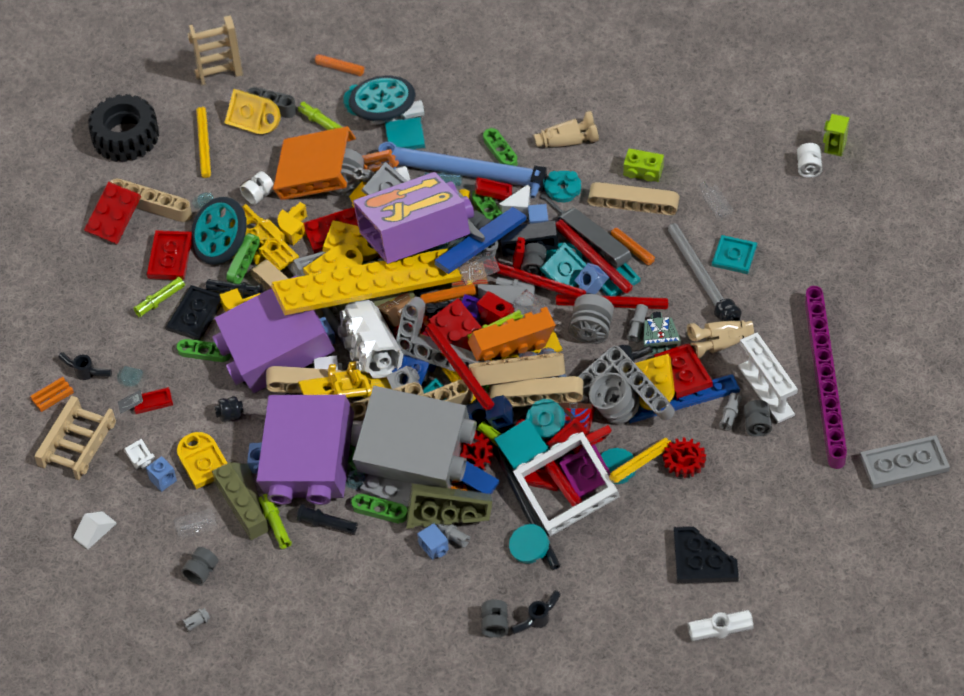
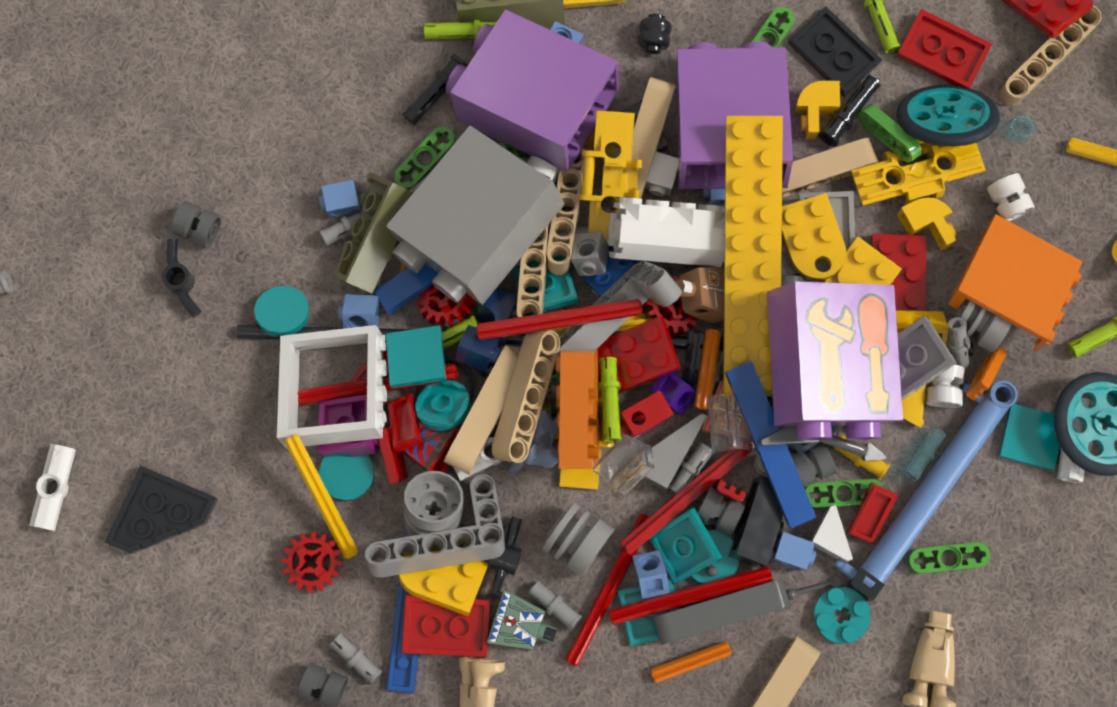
camera: 110 degrees right, 25 degrees up
none -> medium blue brick [338,294,380,329]

